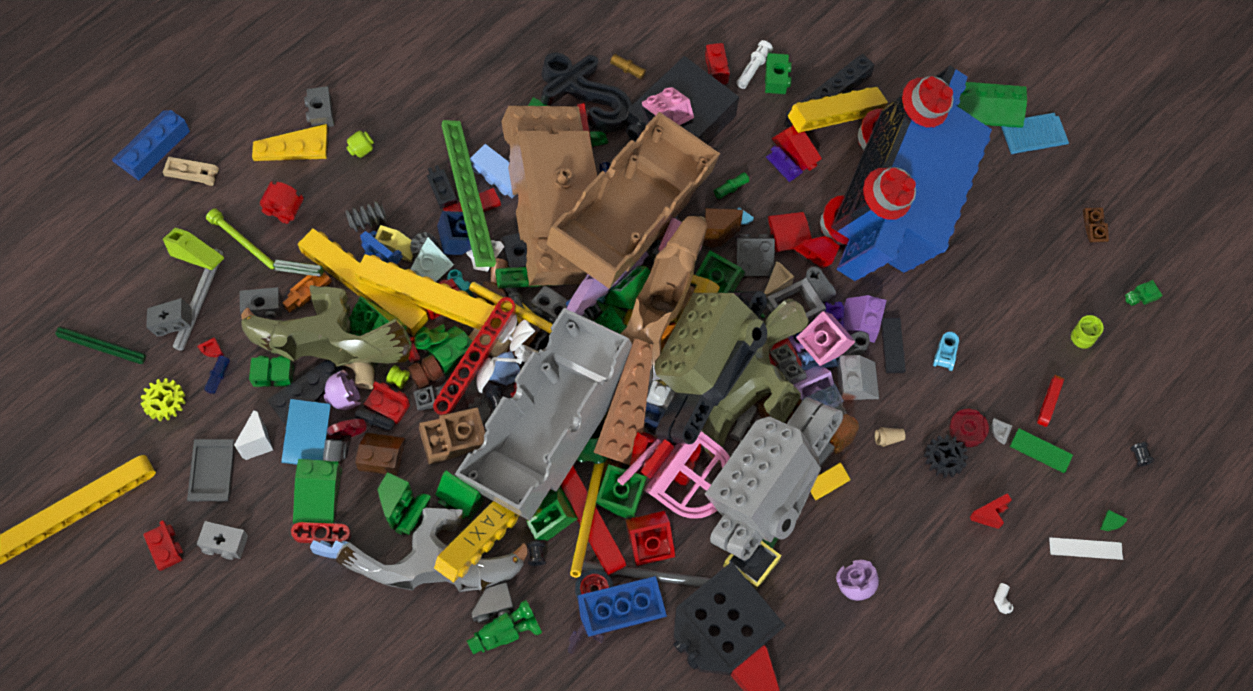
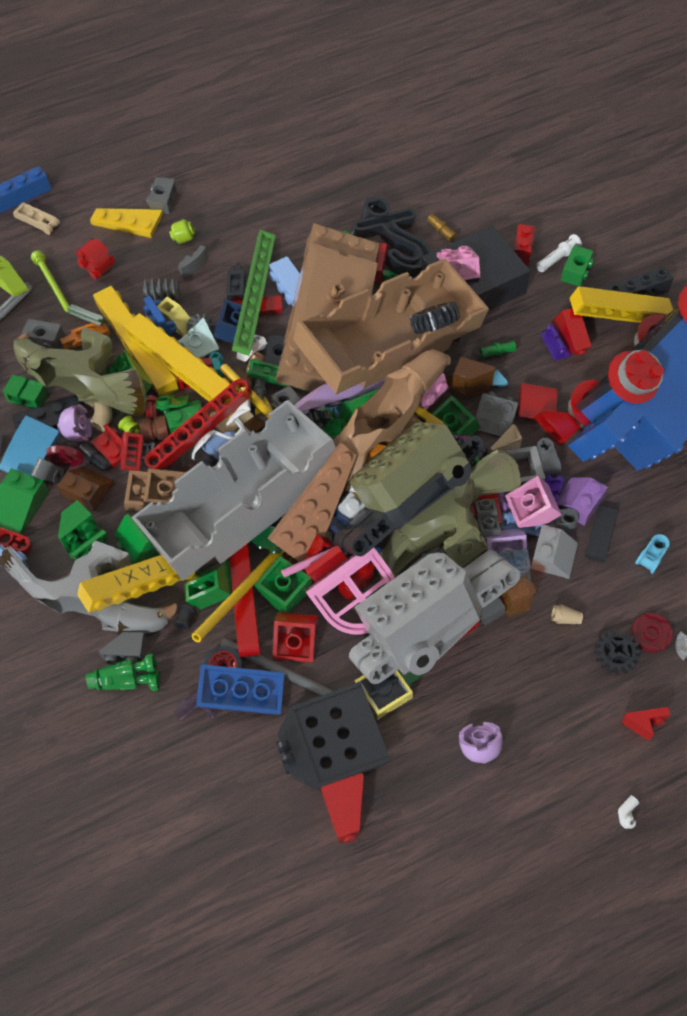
camera: 25 degrees right, 5 degrees down
yellow slope [810,462,851,500] -> none
none -> red slope [120,432,144,471]
none -> dark grey slope [178,245,208,279]
none -> black gear [409,301,460,334]

